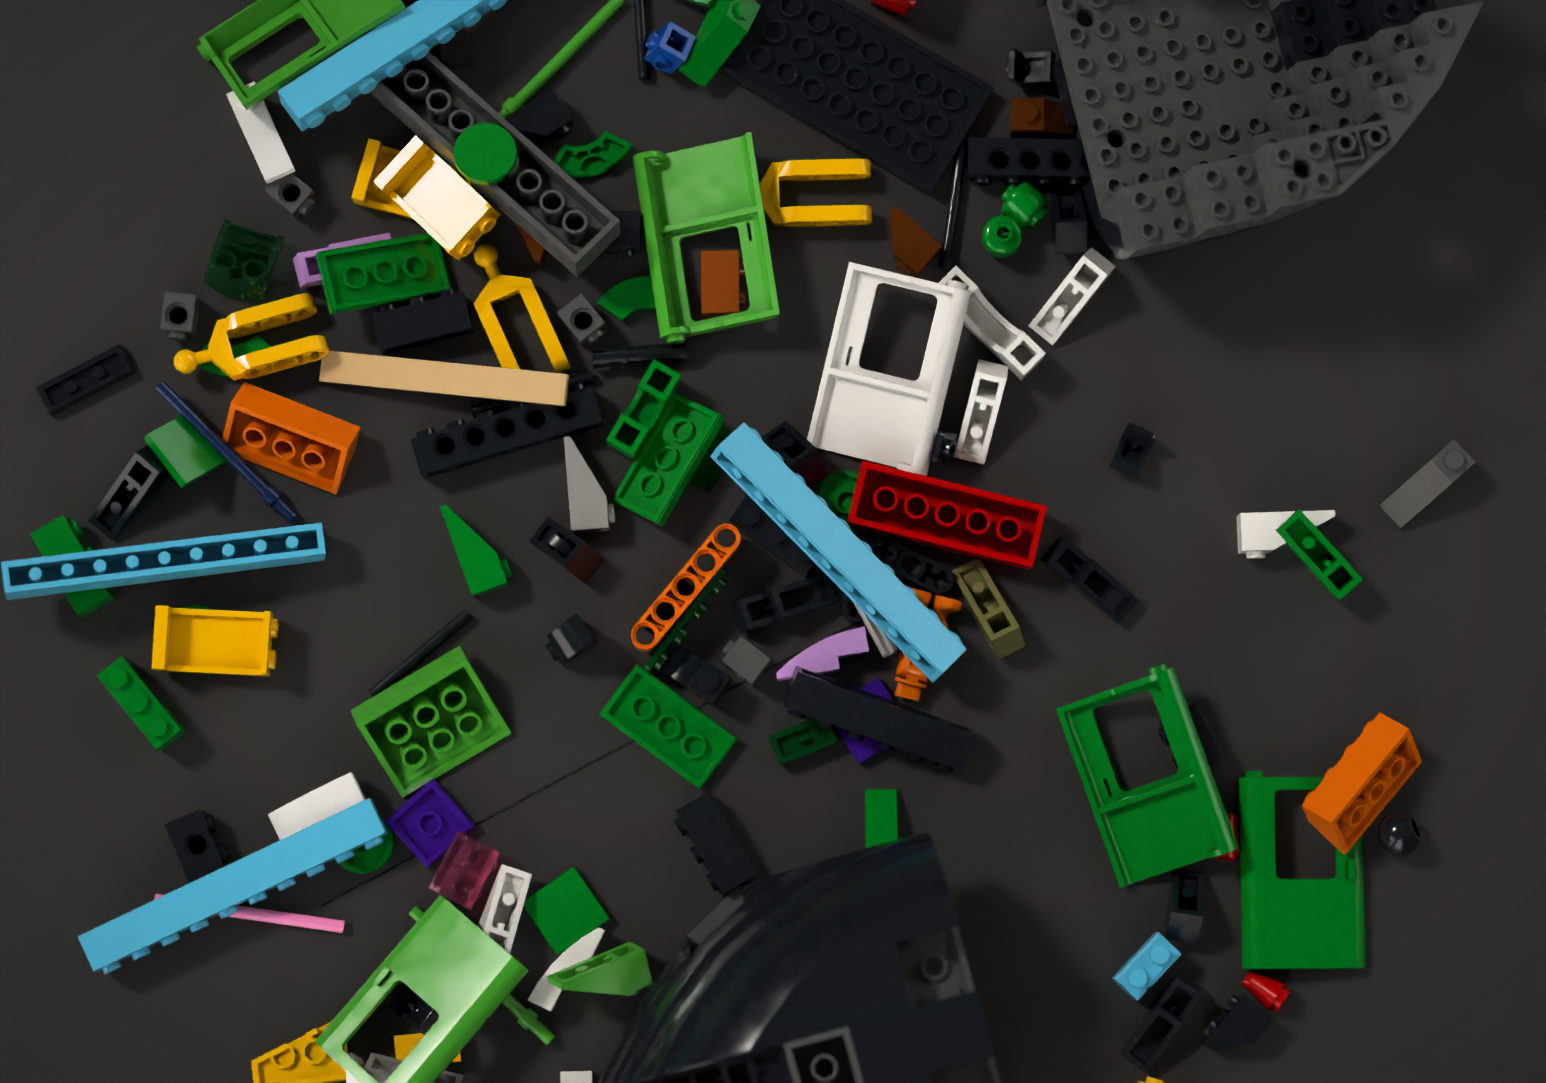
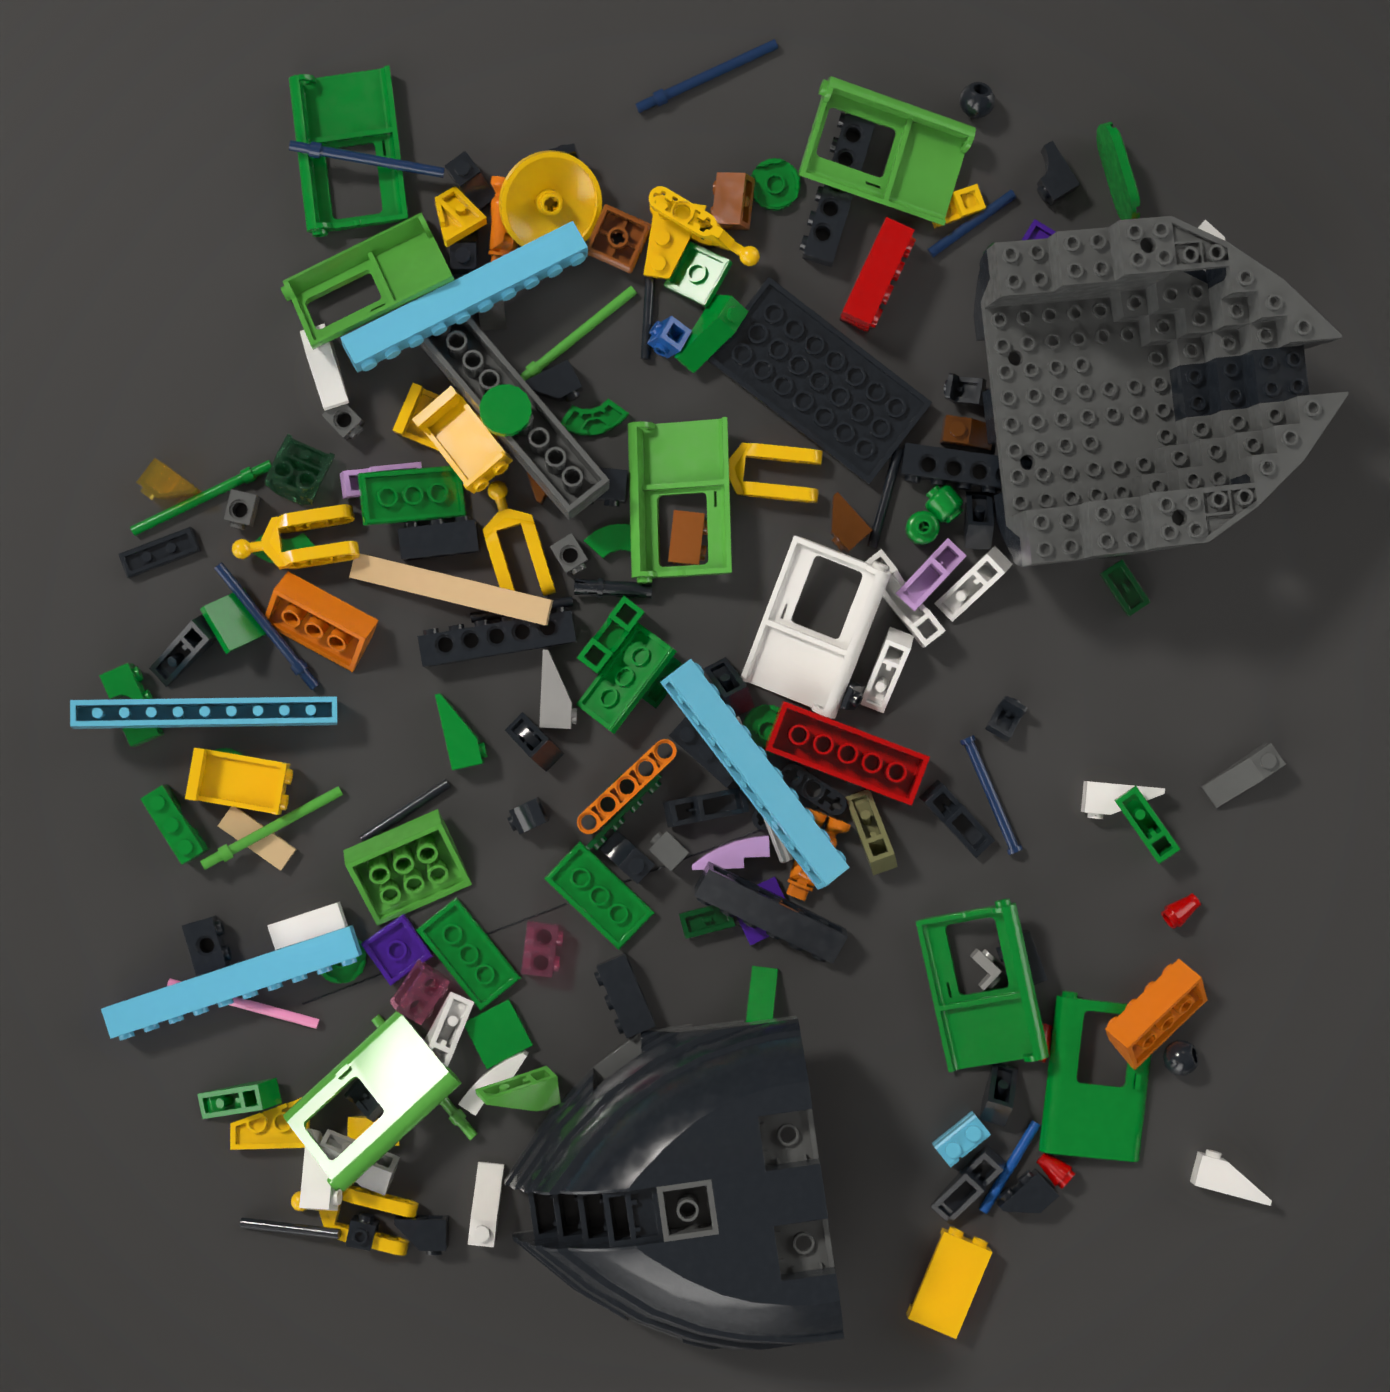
camera: 15 degrees right, 5 degrees up
none -> green bar [130,460,274,536]
none -> clear yellow slope [136,458,201,500]
none -> green slope [197,1078,282,1119]
none -> bright green bar [200,786,343,870]
none -> tan tile [218,806,297,871]
none -> green tile [416,897,521,1011]
none -> clear pink brick [521,920,564,978]
none -> lavender slope [895,538,966,611]
none -> dark blue bar [960,735,1023,855]
none -> light grey bracket [969,948,1002,990]
none -> blue bar [979,1120,1041,1214]
none -> dark green plate [1100,559,1151,617]
none -> red cone [1161,893,1201,929]
none -> white slope [1190,1149,1272,1206]

